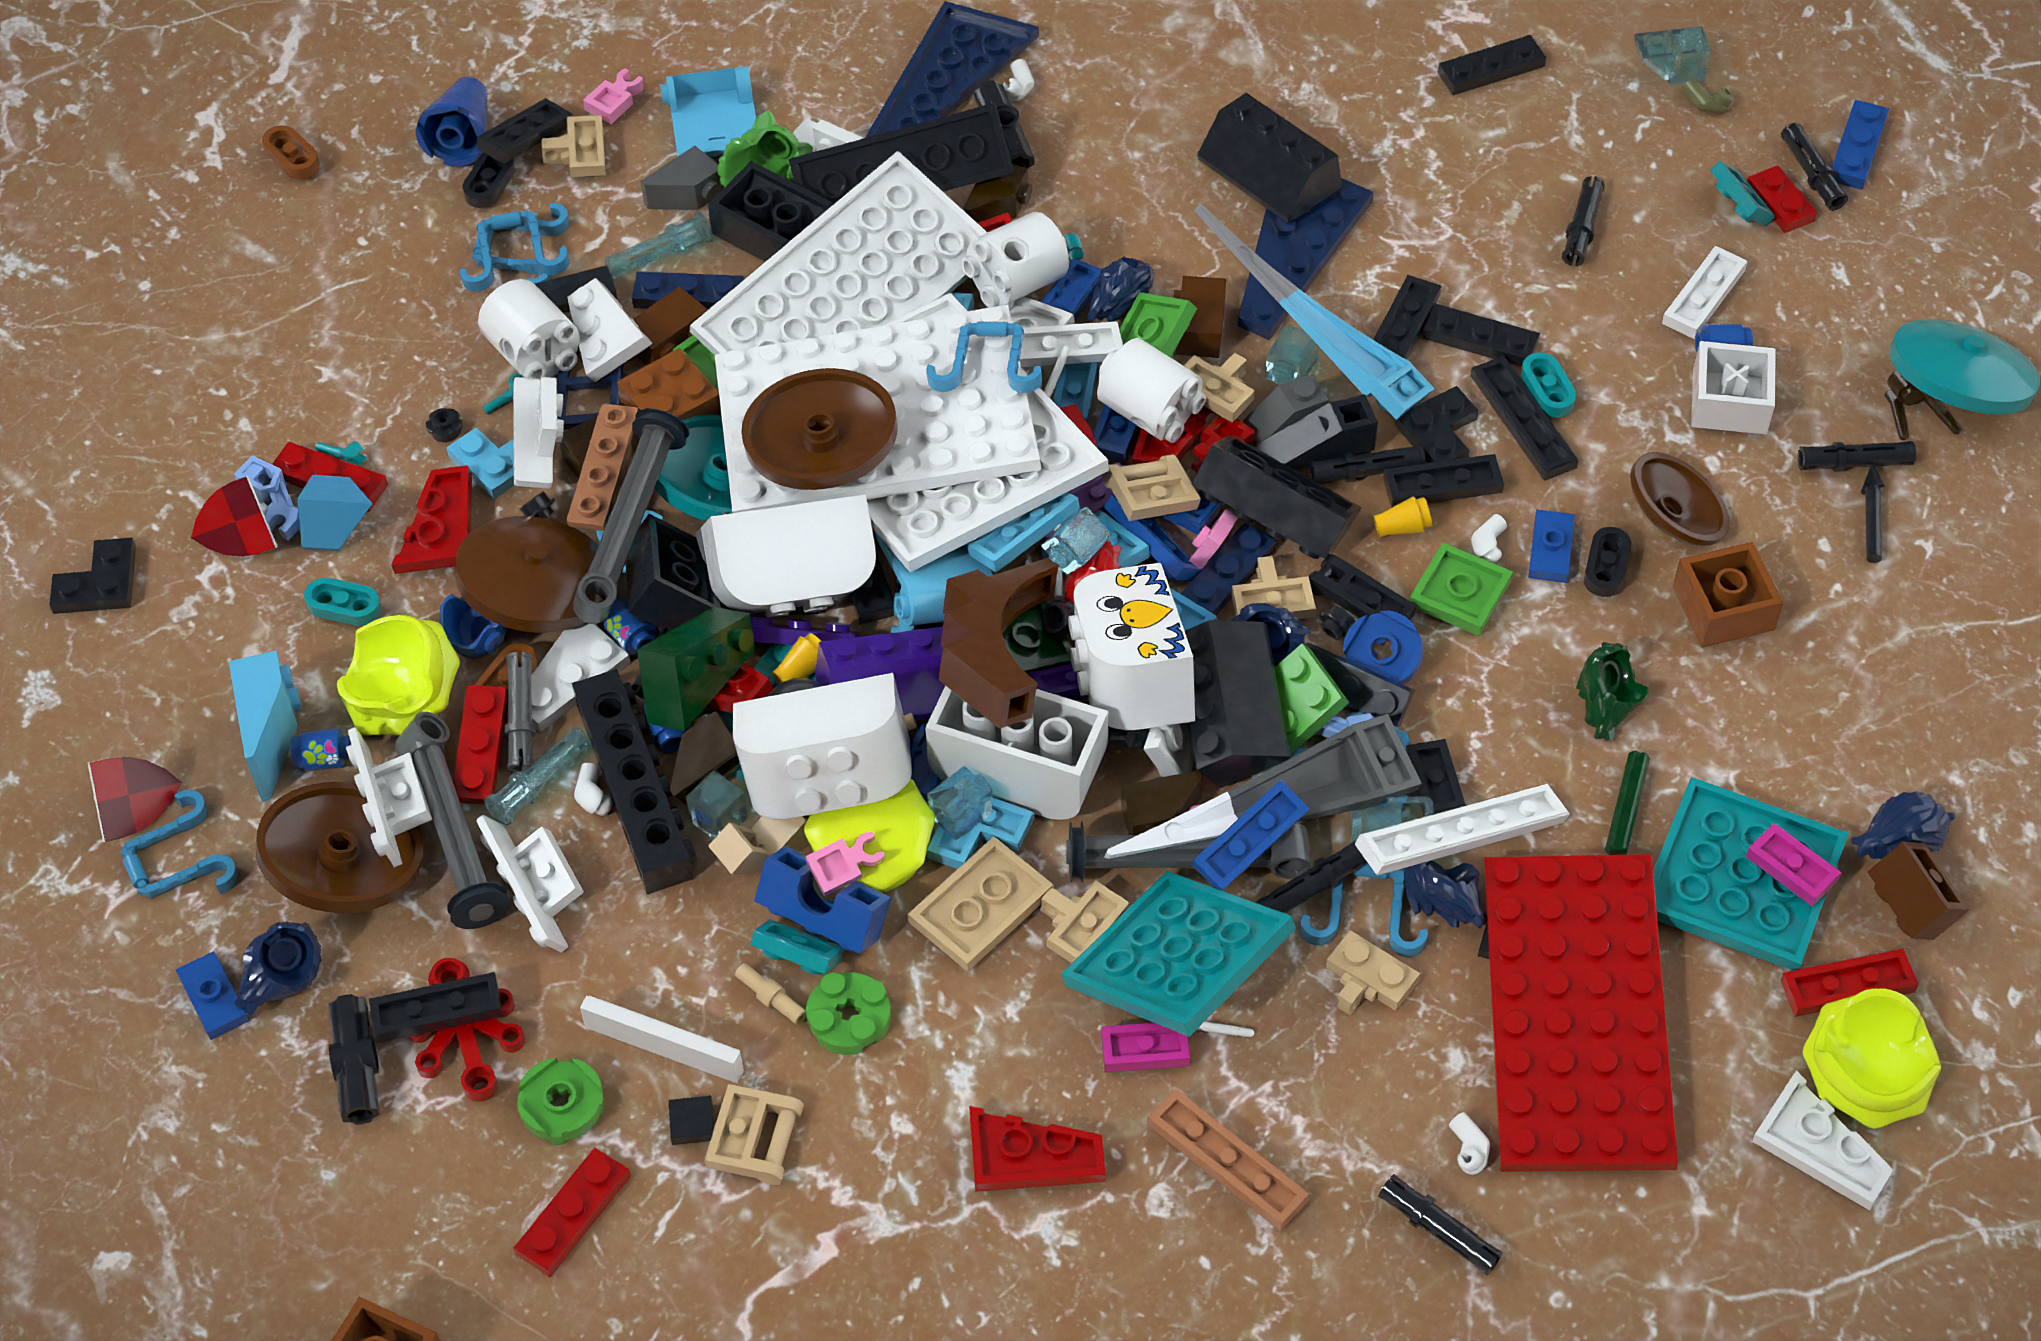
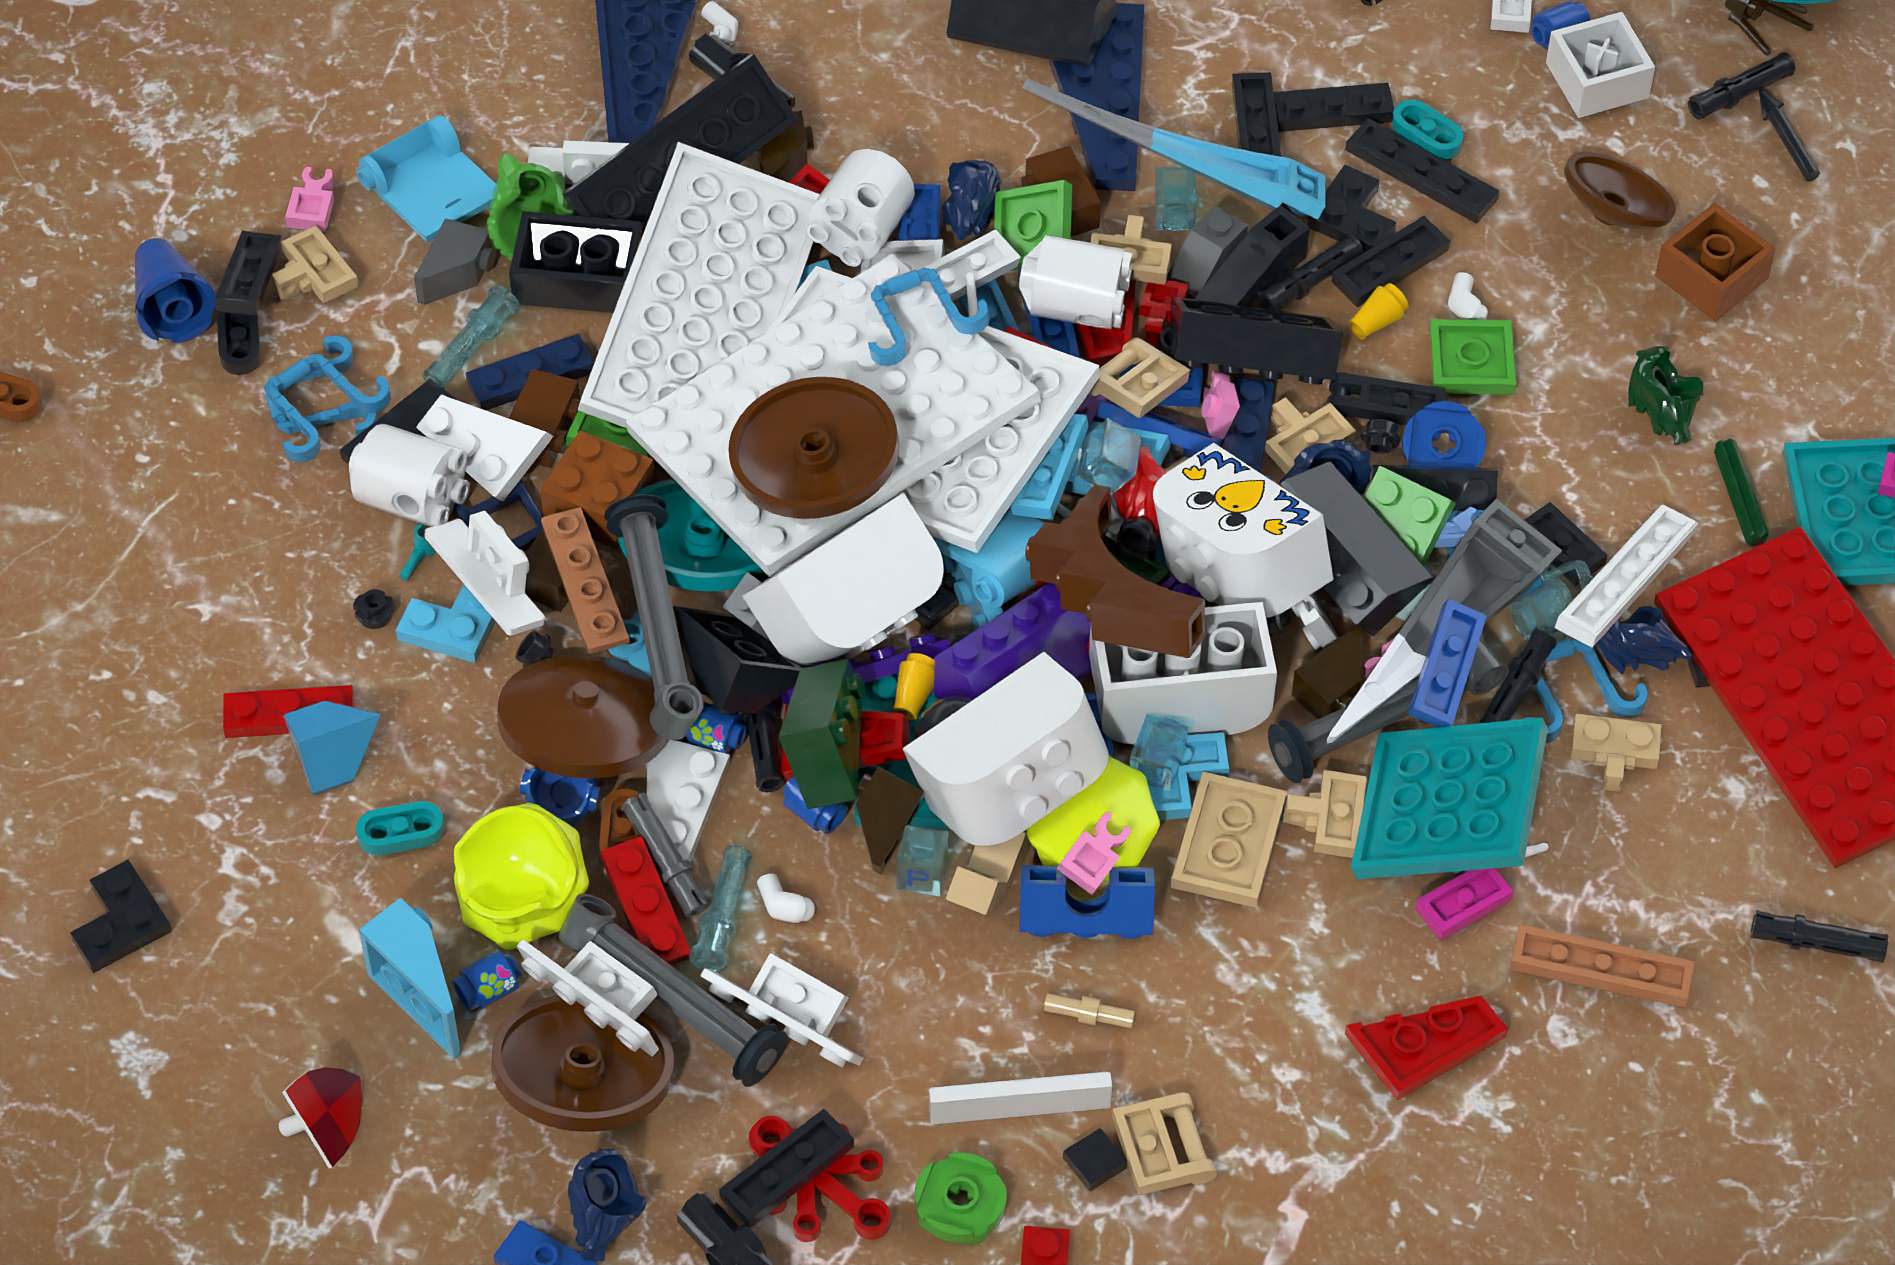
camera: 30 degrees left, 0 degrees up
dark azure piece [120,790,239,898] -> none
shield [191,476,277,557] -> none
light blue piece [234,456,300,541] -> none
teal hand [315,441,367,466] -> none
red wing [391,465,472,574] -> none
black brick [571,669,697,895] -> none
teal plate [750,919,844,974] -> none
bright green plate [806,972,891,1055] -> none
white arm [1449,1112,1490,1175] -> none
blue plate [1528,509,1575,583] -> none
black plate [1584,527,1631,597] -> none

